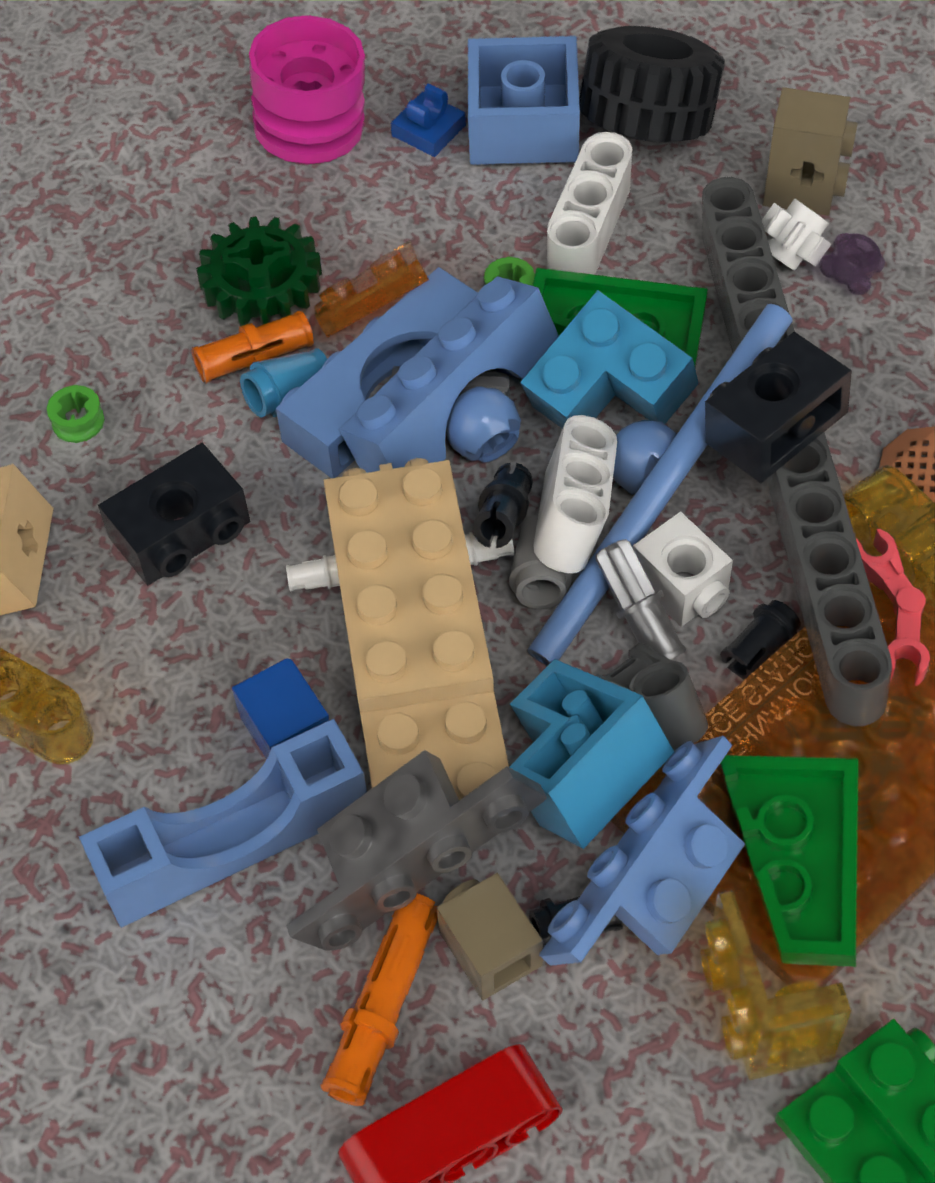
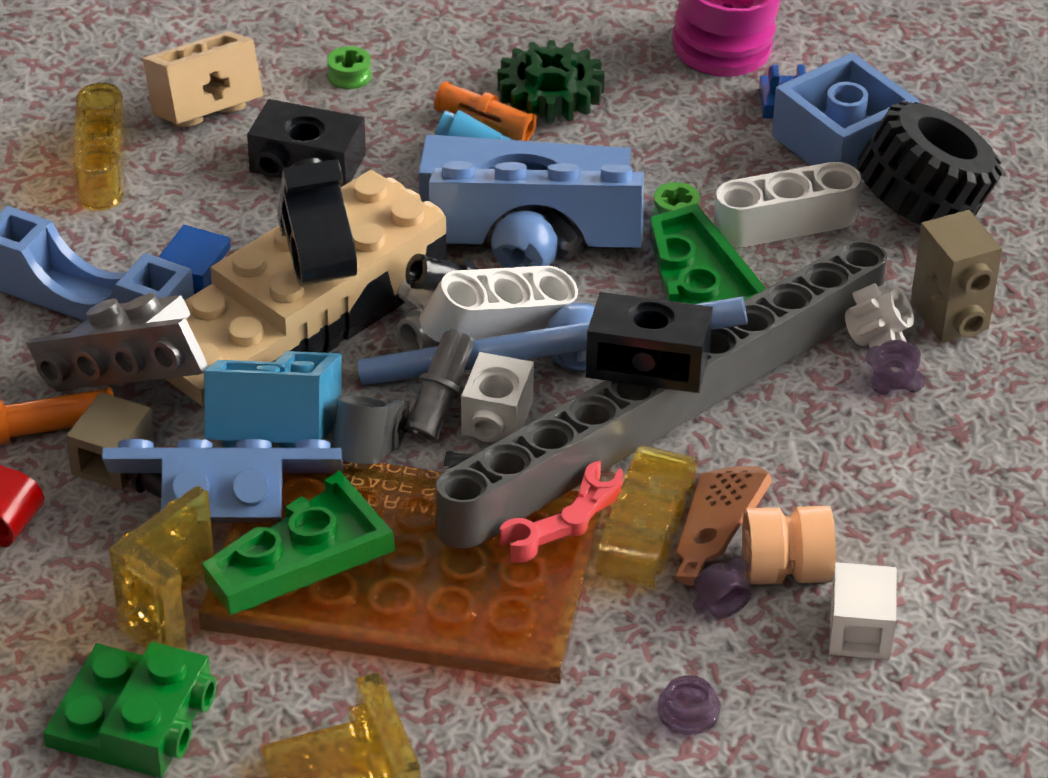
camera: 50 degrees right, 15 degrees down
clear orange wing [314,240,429,338] -> none
dark azure brick [520,290,699,429] -> none
none -> black pin [277,158,357,286]

